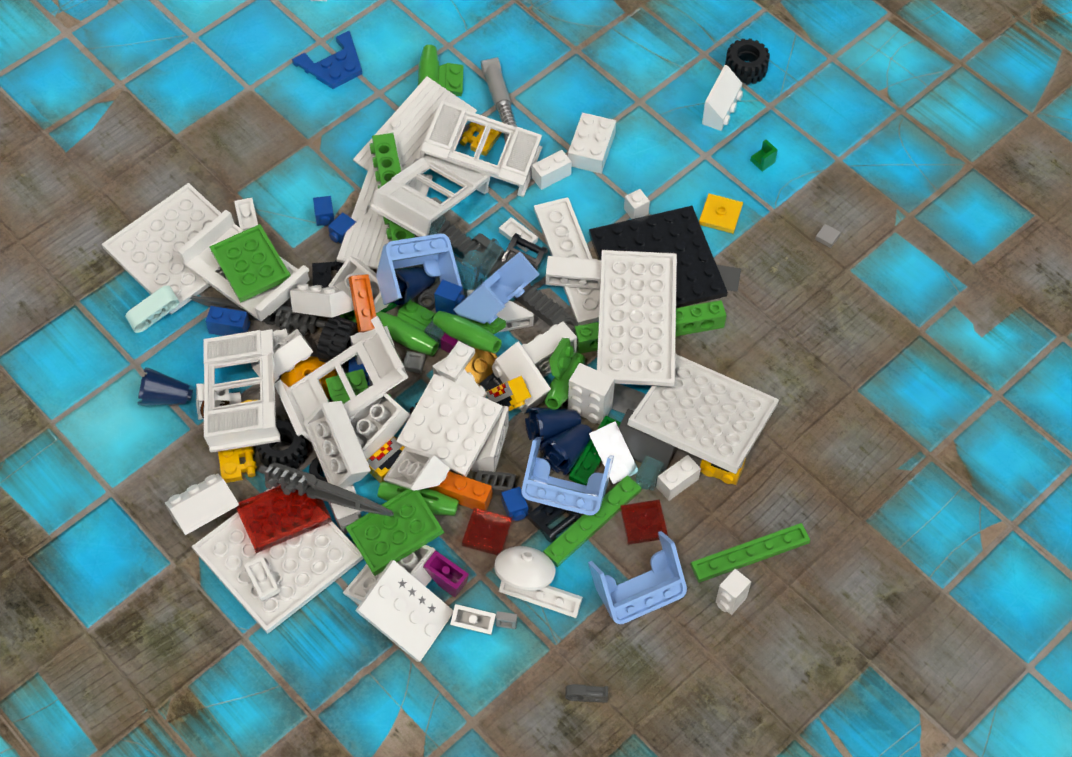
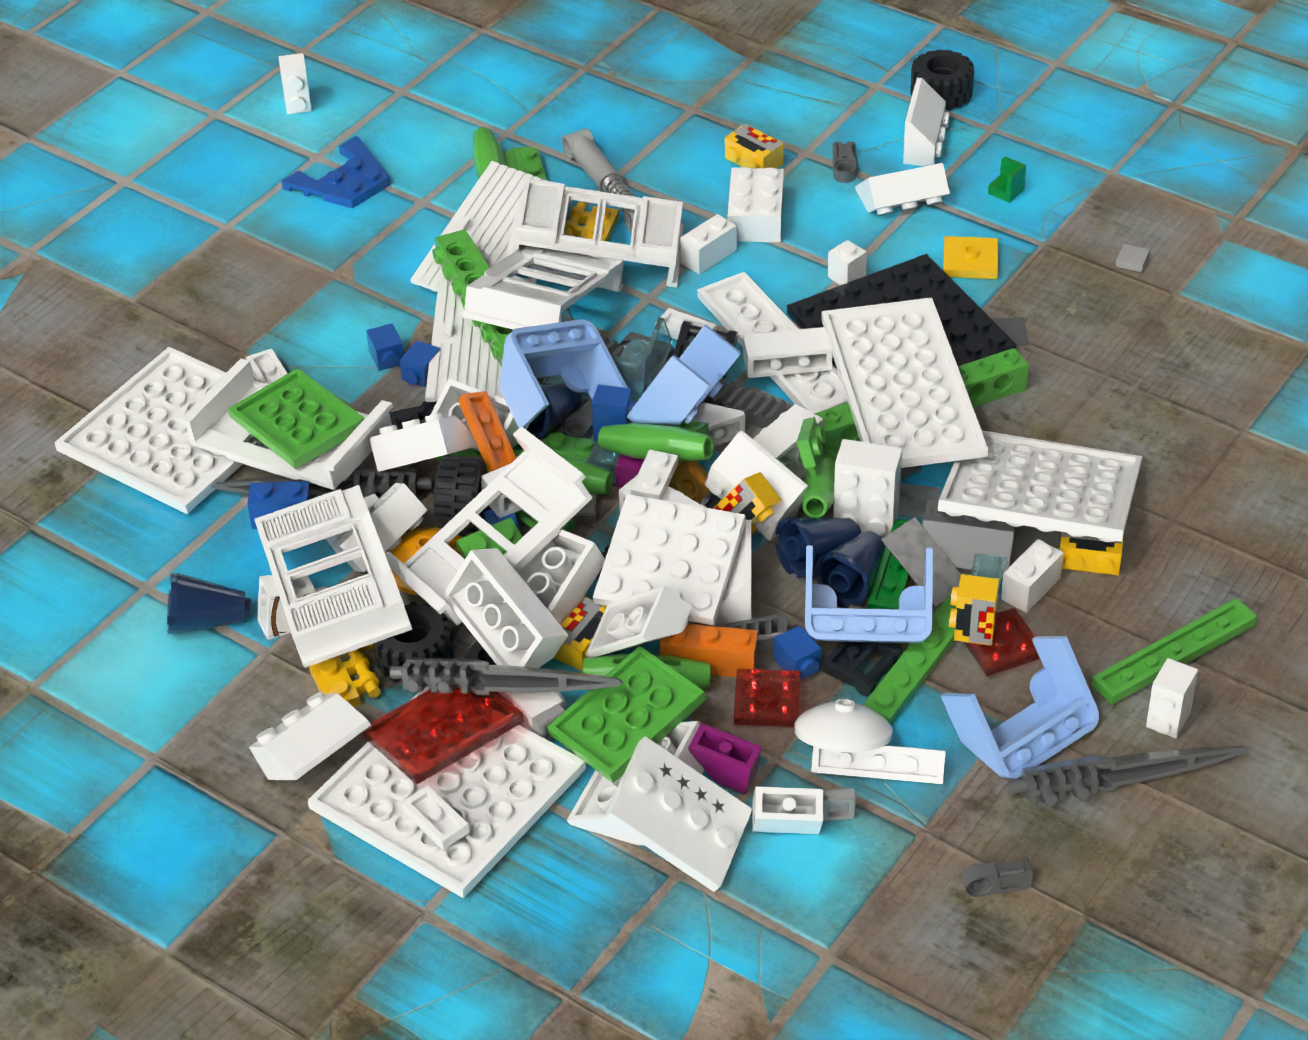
camera: 10 degrees left, 15 degrees down
light aqua beam [125,286,180,333] -> none
none -> yellow brick [725,124,784,169]
none -> dark grey piece [832,142,857,183]
none -> white slope [855,163,950,215]
none -> brick [949,574,999,645]
none -> dark grey piece [1007,745,1249,806]

